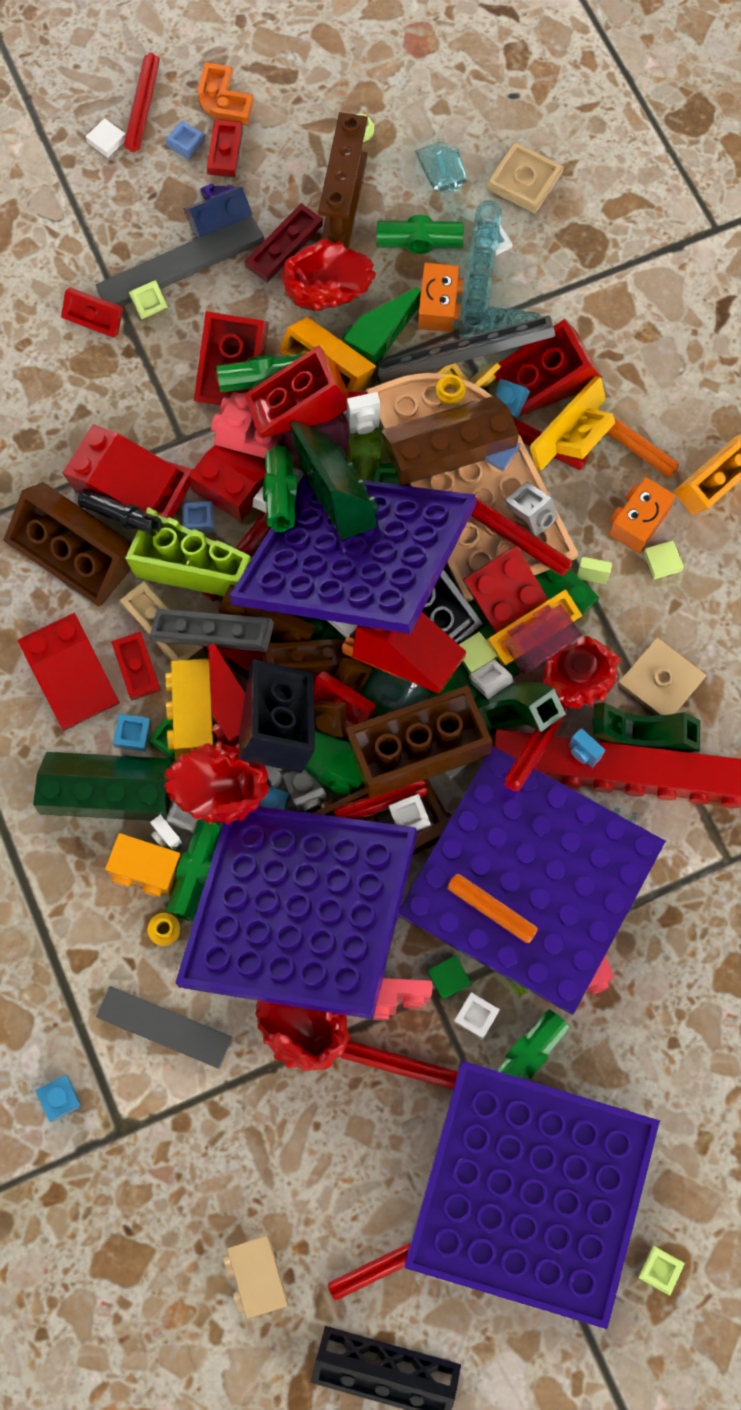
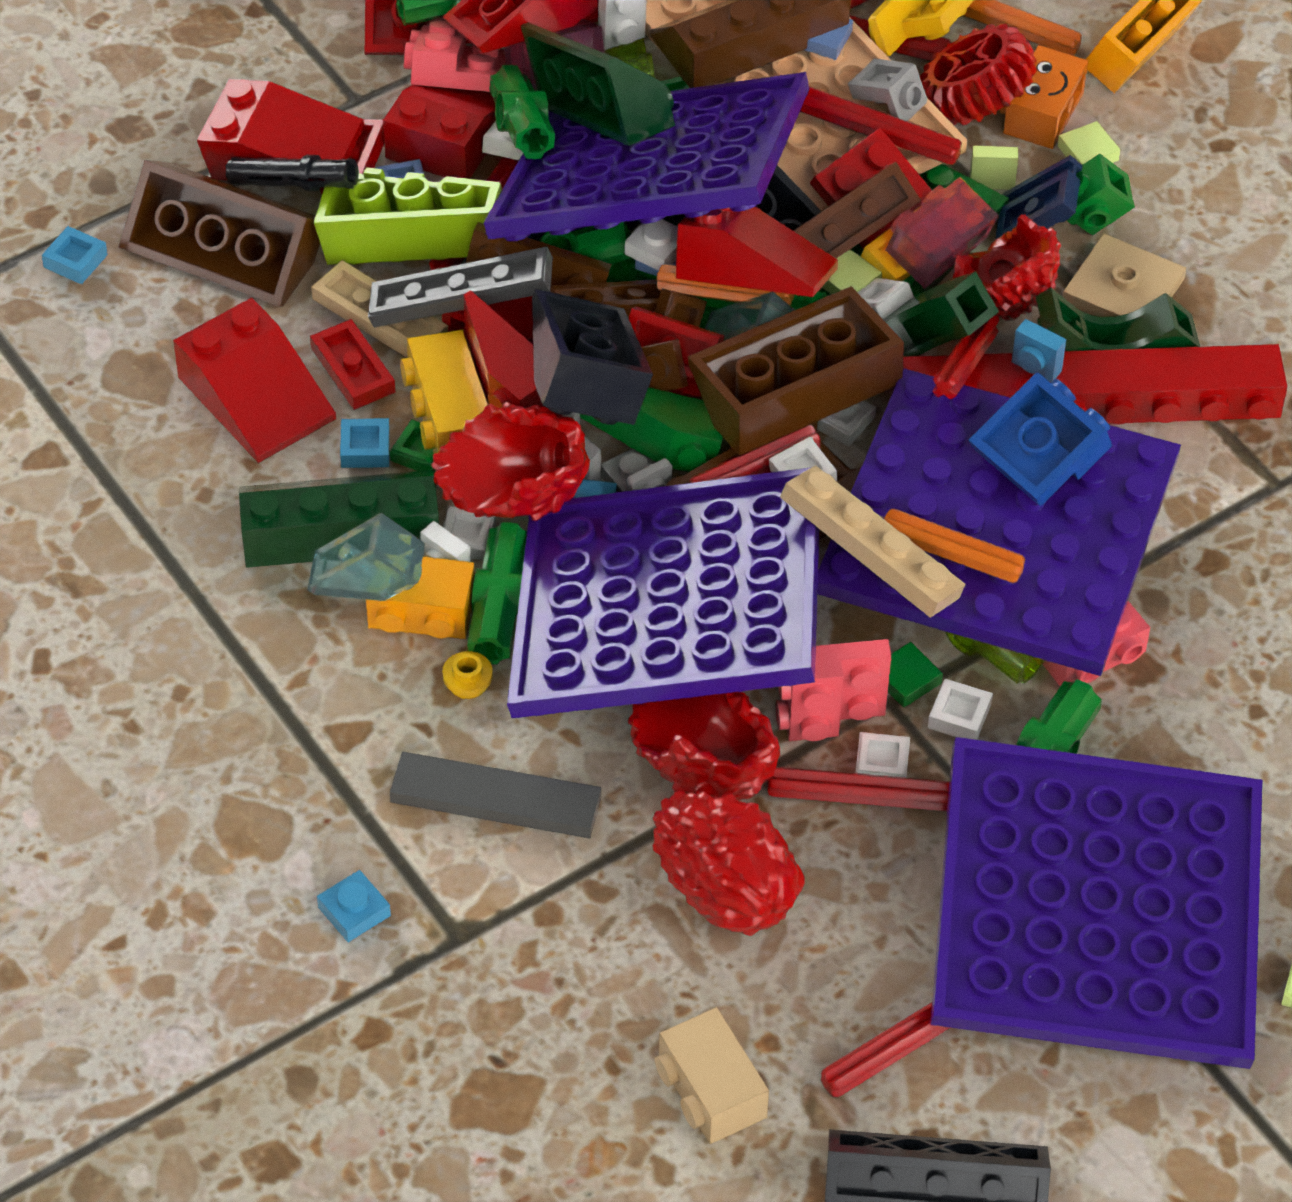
camera: 10 degrees left, 20 degrees down
none -> clear light blue slope [307,513,425,601]
none -> red hair [652,791,805,936]
none -> tan plate [780,465,966,618]
none -> reddish brown plate [793,162,921,258]
none -> white tile [855,732,910,778]
none -> red gear [920,24,1038,126]
none -> blue plate [968,372,1113,507]
none -> dark blue plate [995,155,1083,239]
none -> green brick [1066,153,1135,236]

